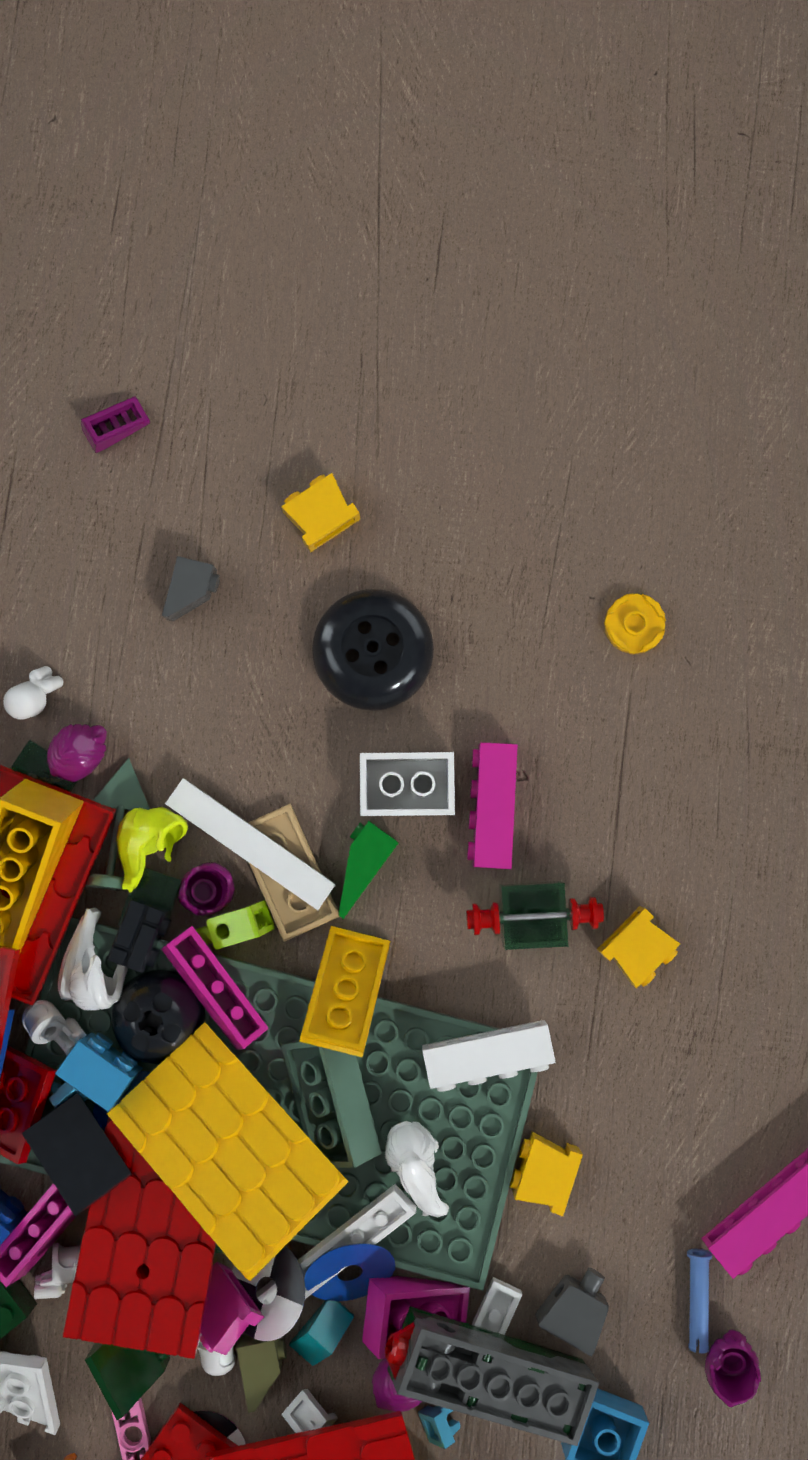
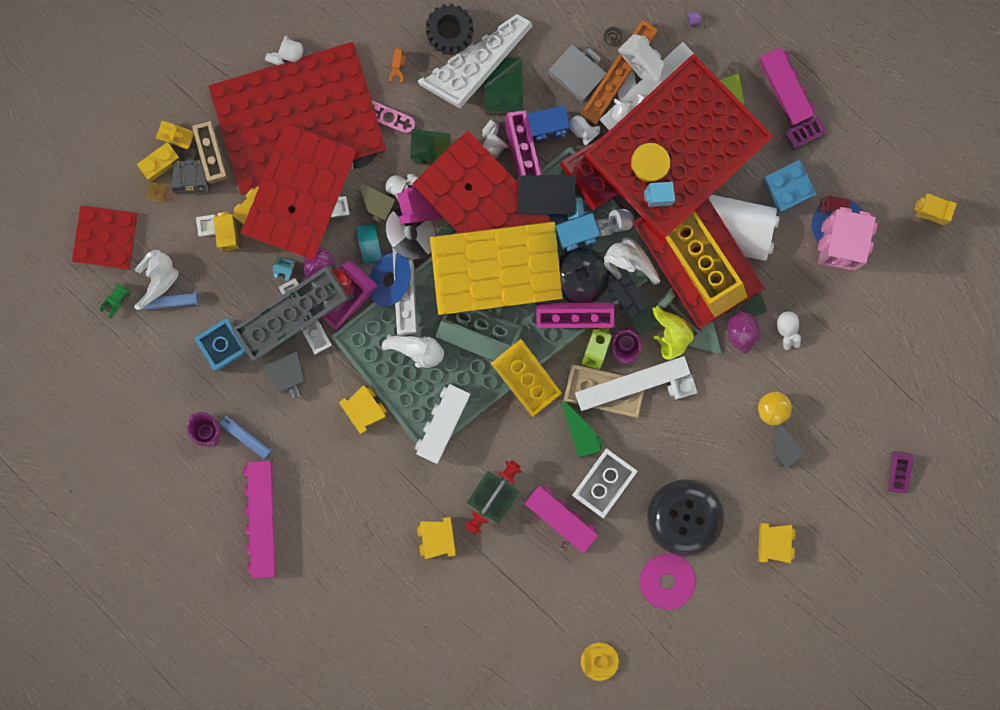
camera: 130 degrees right, 0 degrees up
none -> dark pink sticker [640,554,695,610]
none -> white bracket [667,375,697,400]
none -> yellow piece [758,392,792,426]

